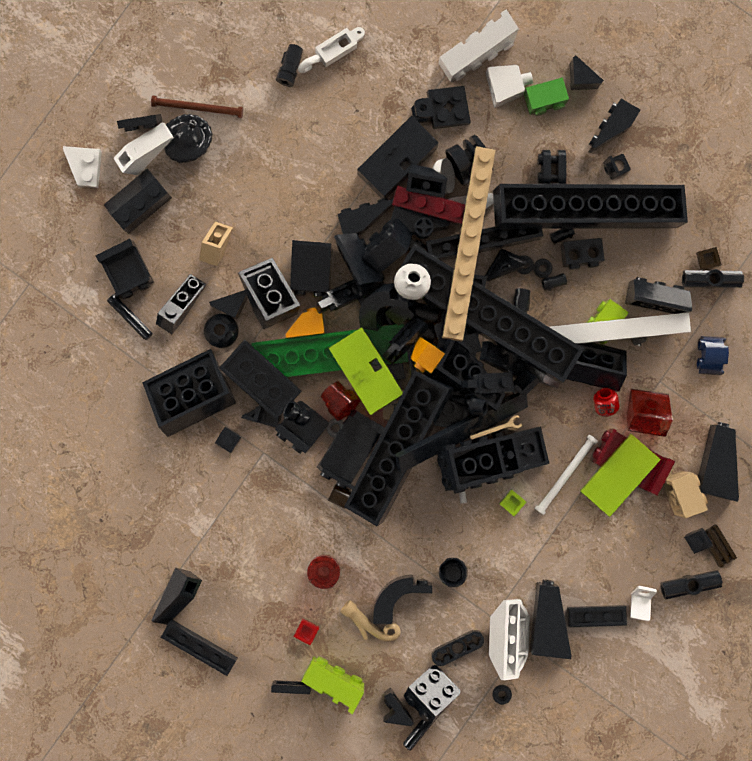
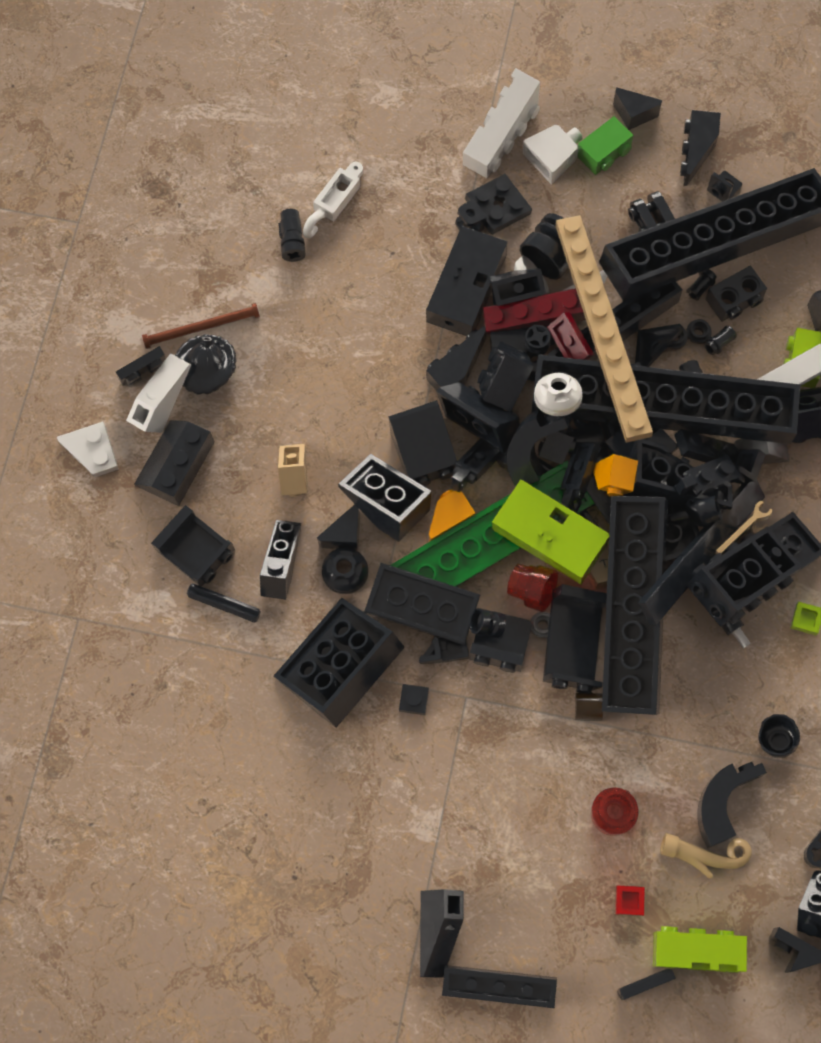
camera: 15 degrees left, 15 degrees down
none -> dark red plate [547,312,594,360]

